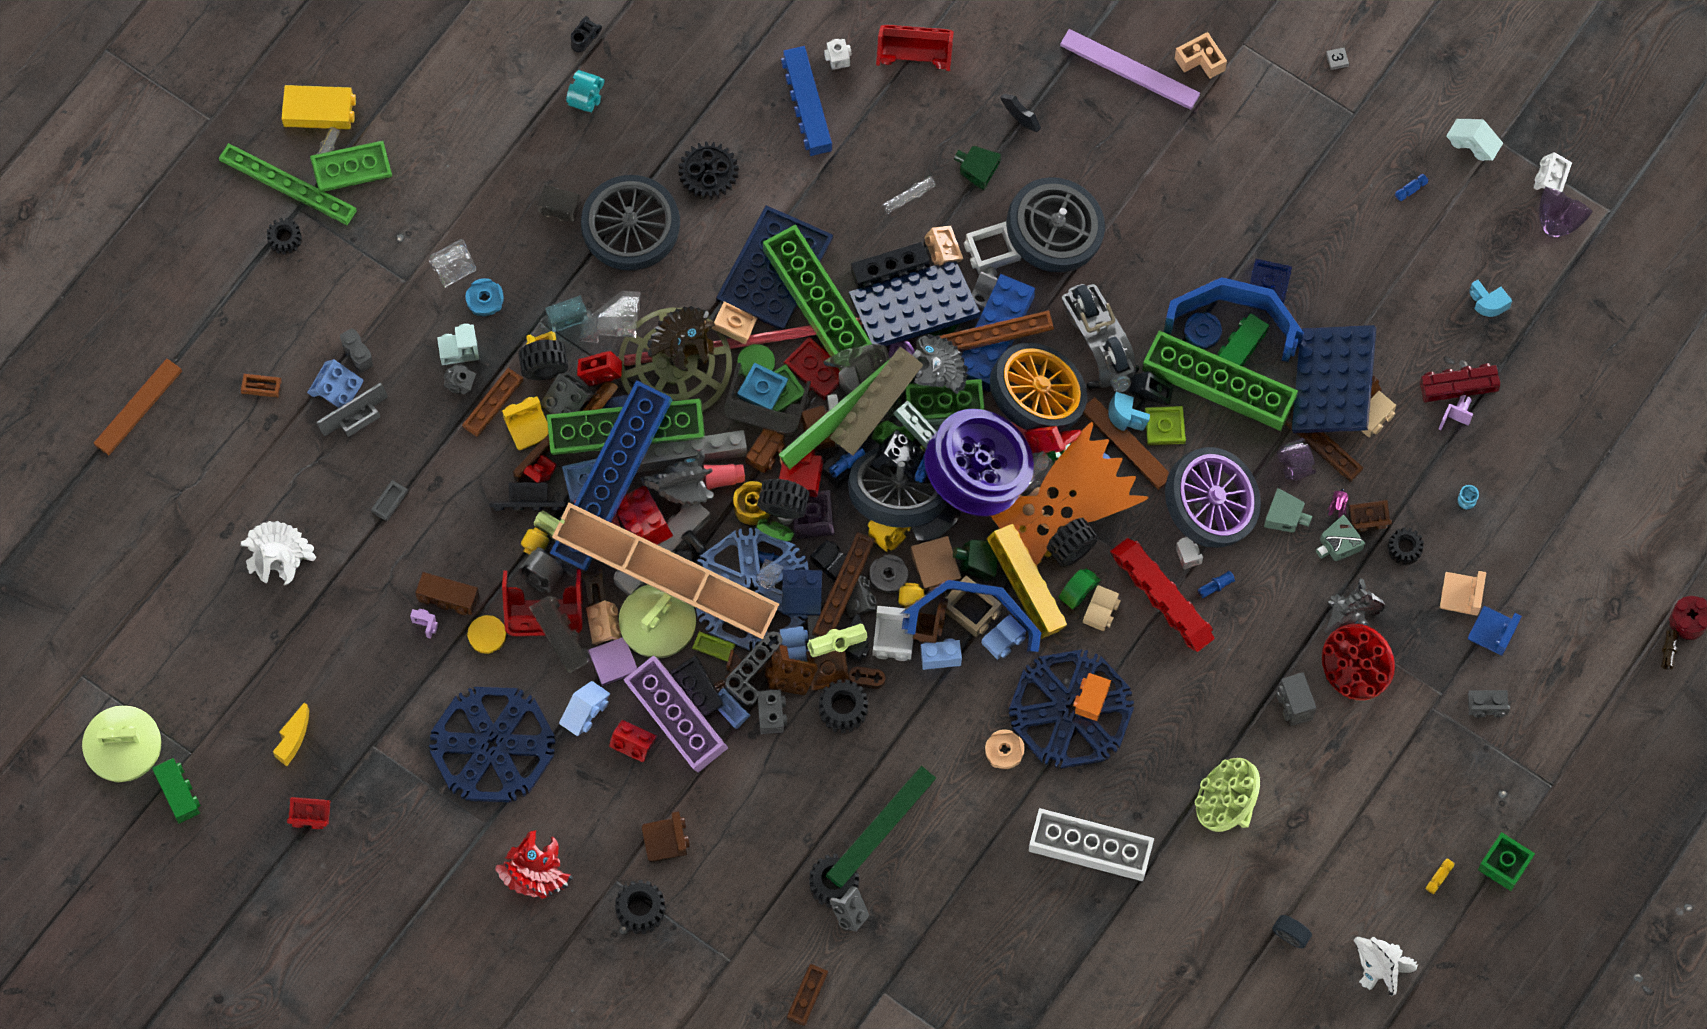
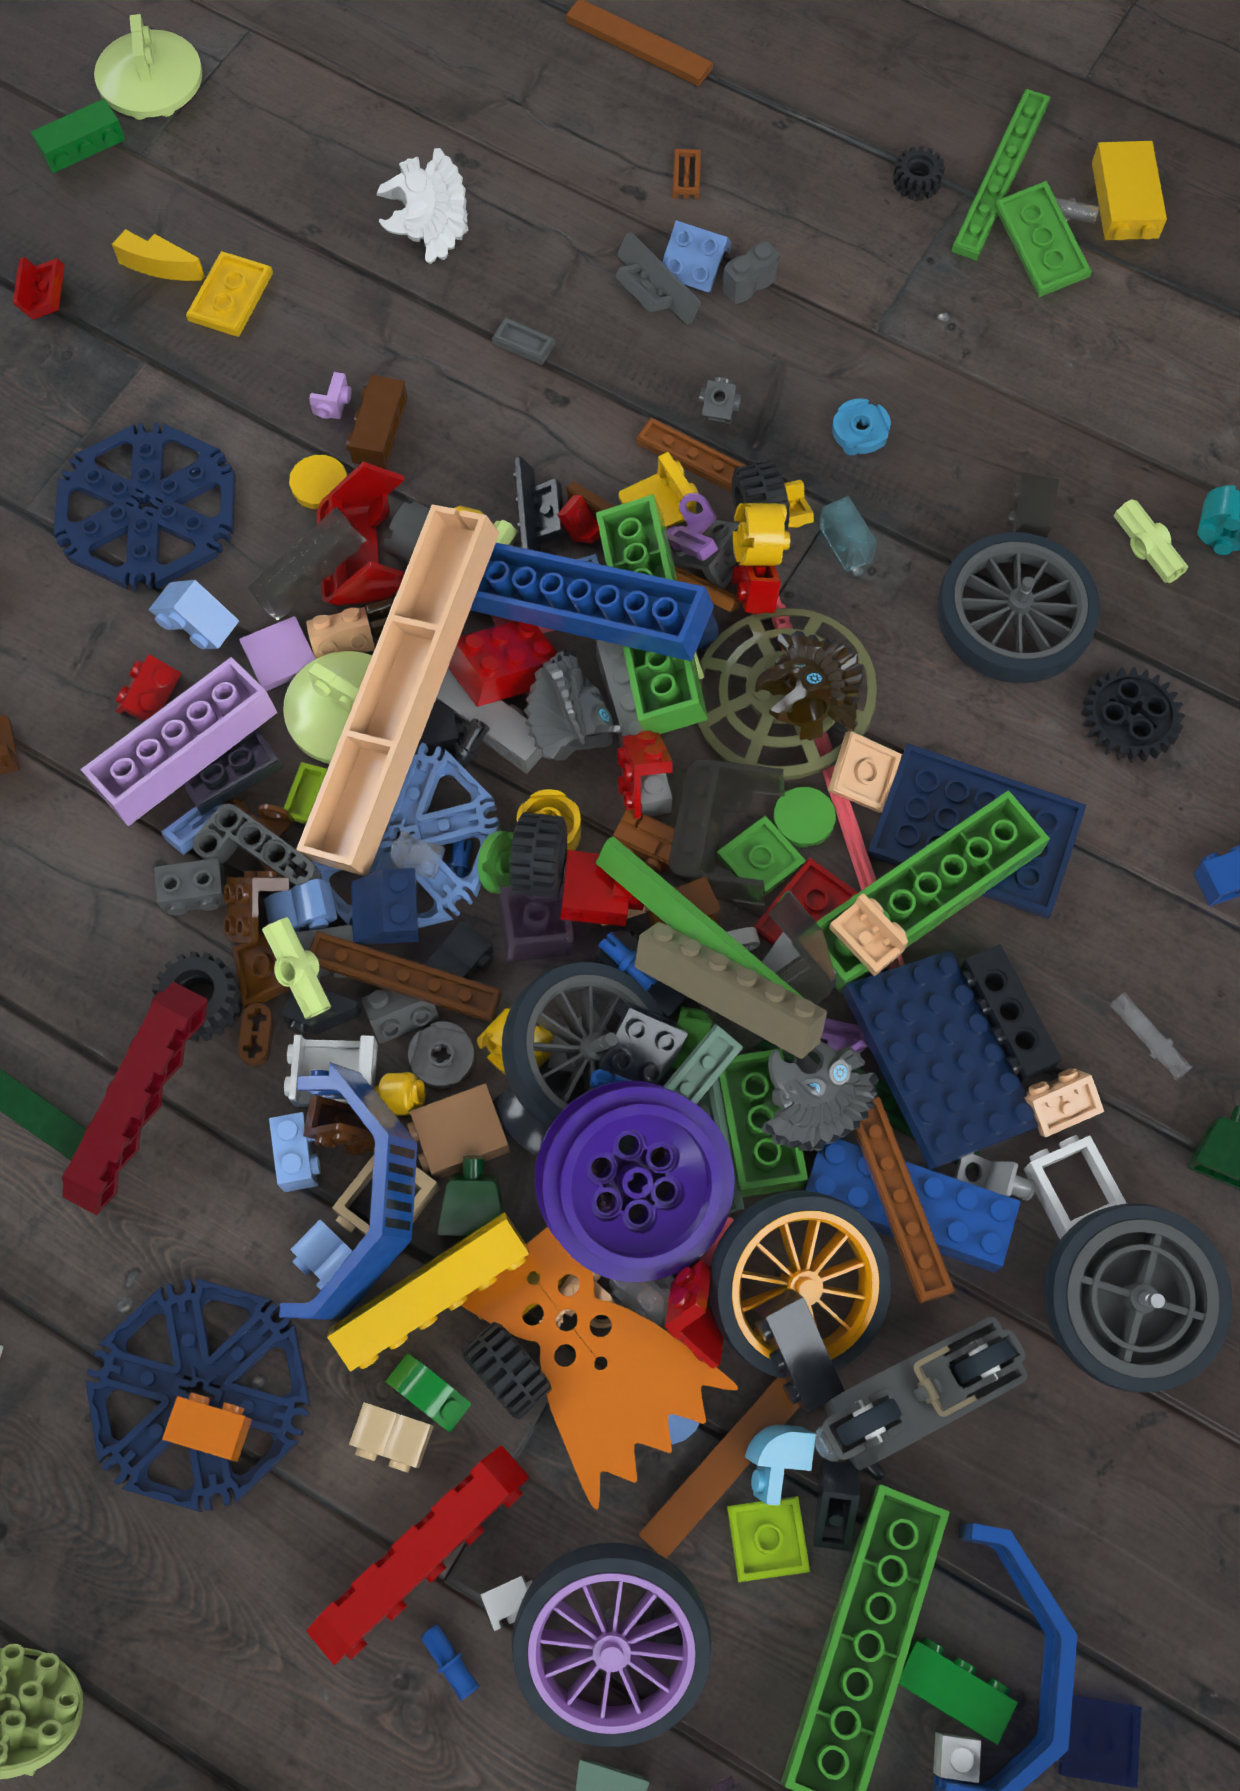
camera: 85 degrees right, 0 degrees up
clear bracket [429,239,477,287] -> none
light aqua brick [437,324,479,365] -> none
clear brick [580,290,641,343] -> none
coral plant [702,464,745,490] -> none
dark azure tile [737,363,788,413] -> none
light nougat plate [985,730,1024,769] -> none
blue tile [1184,312,1222,349] -> none
none -> dark red brick [61,982,208,1216]
none -> yellow tile [186,251,273,337]
none -> red bracket [617,731,672,819]
none -> medium lavender piece [666,493,718,561]
none -> yellow brick [733,503,790,566]
none -> black brick [754,1288,844,1412]
none -> light nougat bracket [829,893,908,976]
none -> white brick [933,1732,981,1783]
none -> yellowish green piece [1114,499,1188,583]

